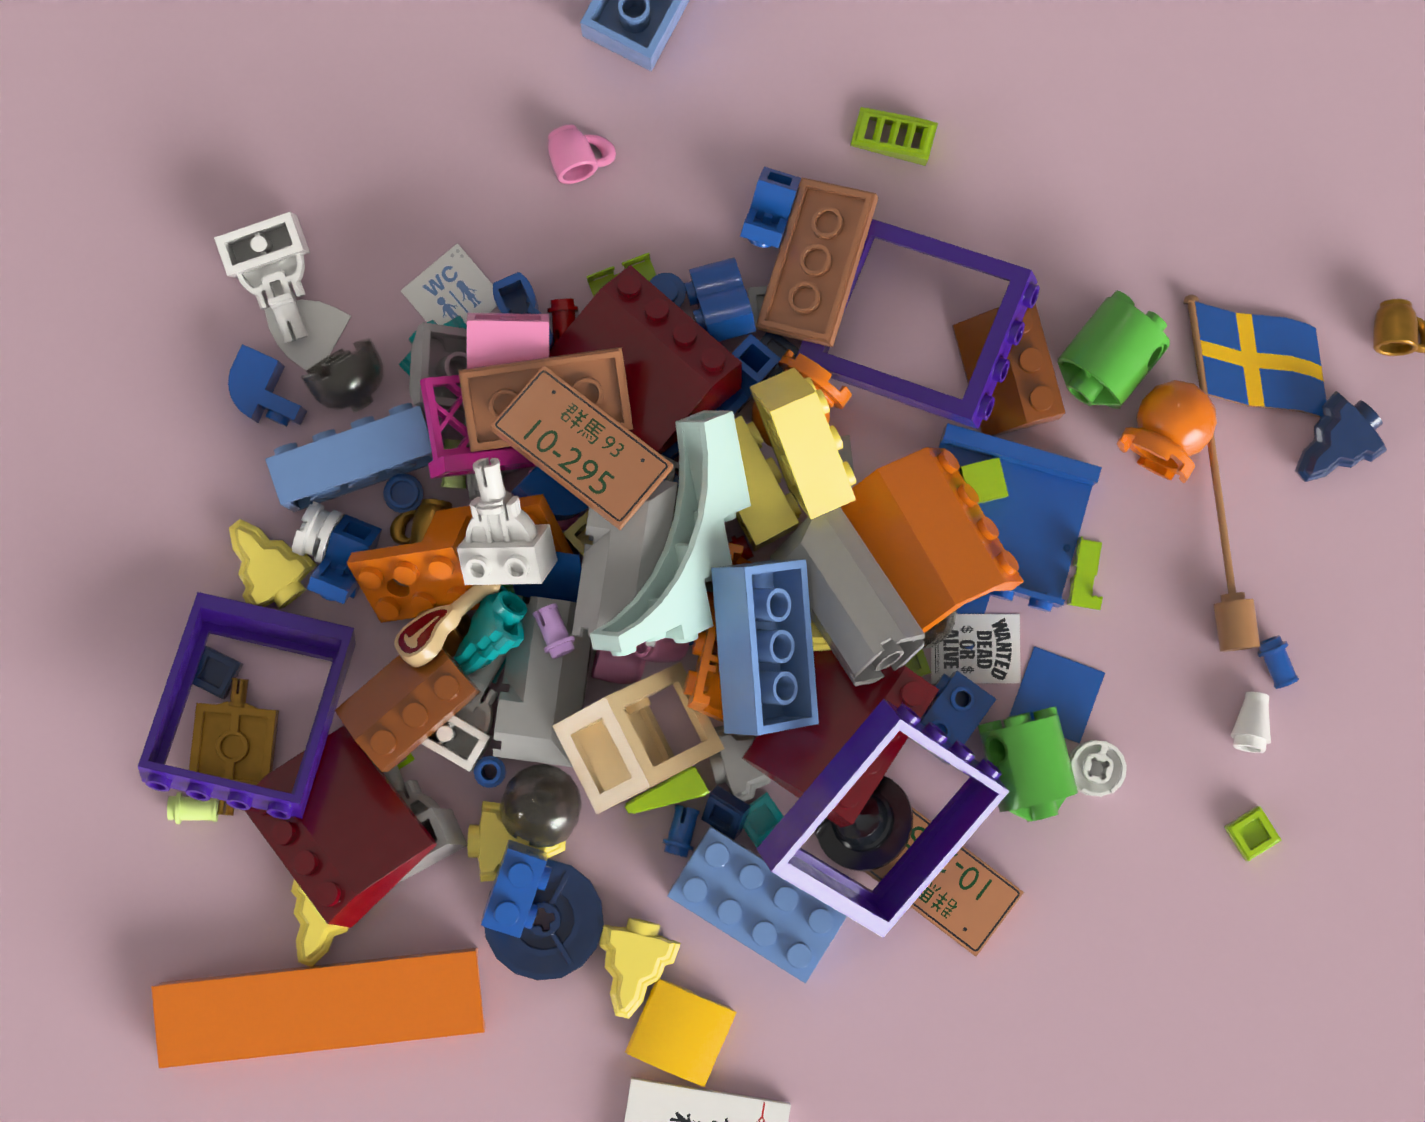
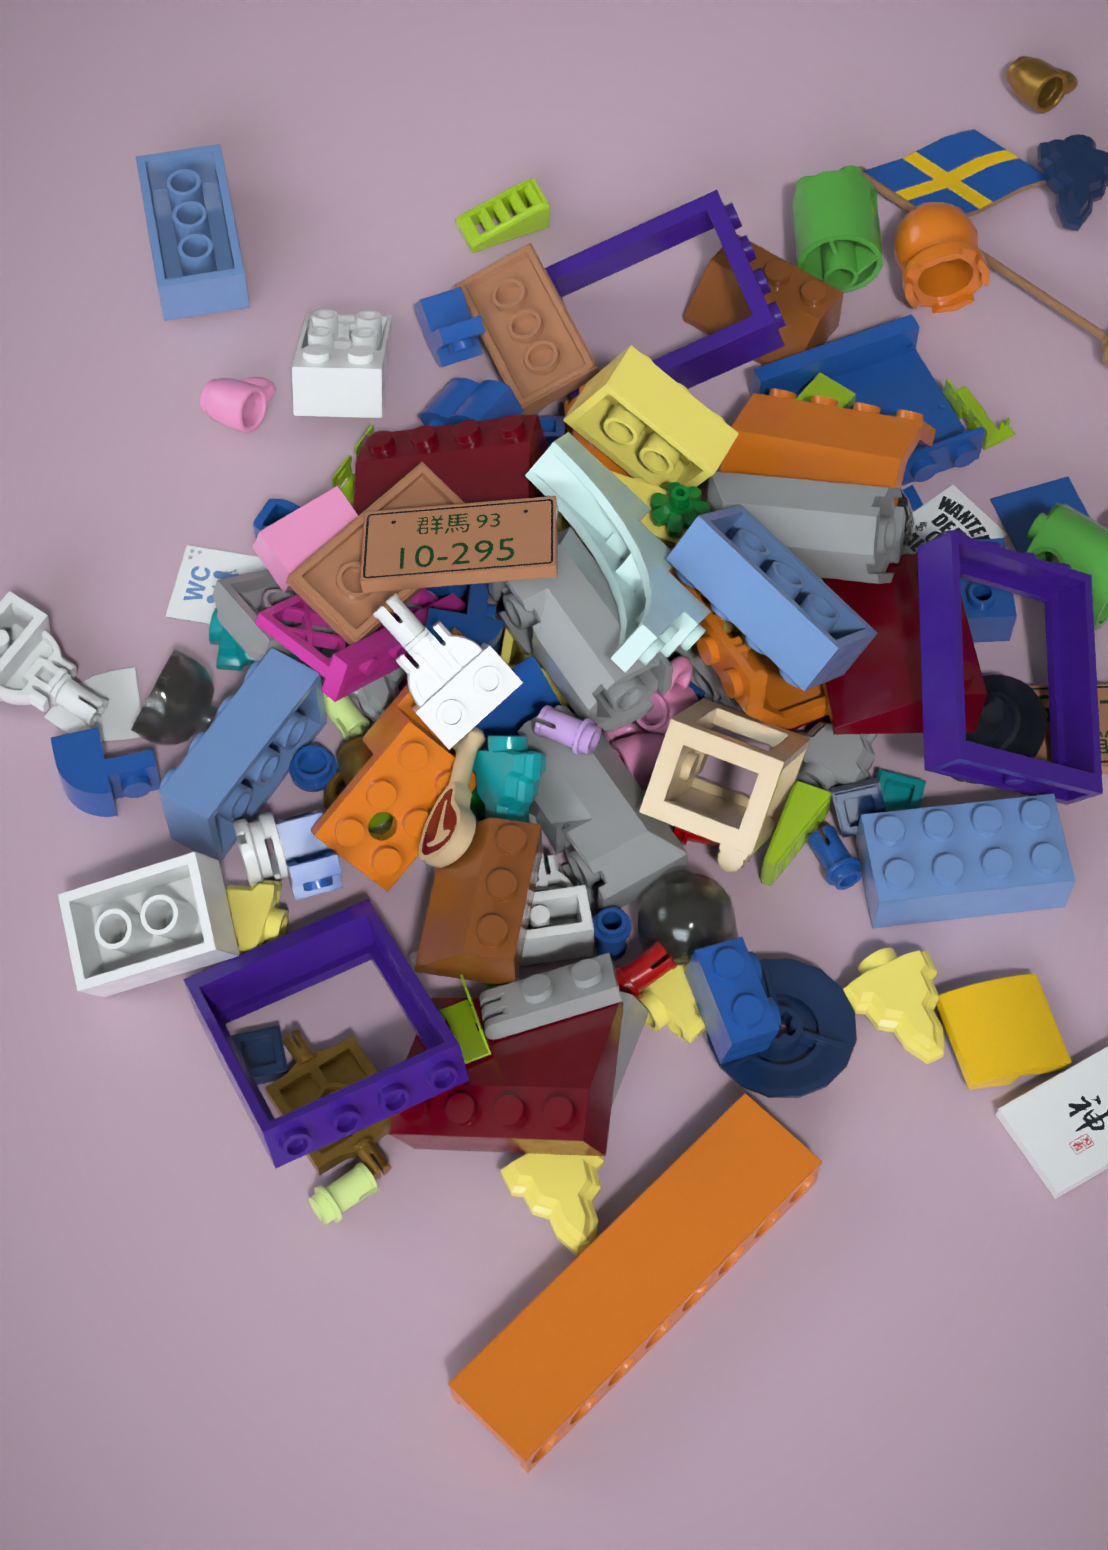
camera: 35 degrees left, 25 degrees down
none -> white brick [58,852,240,997]
none -> white slope [292,309,392,418]
none -> lime piece [438,974,491,1064]
none -> light grey hinge [479,953,622,1040]
none -> red pin [615,940,678,999]
none -> green plant [650,482,710,538]

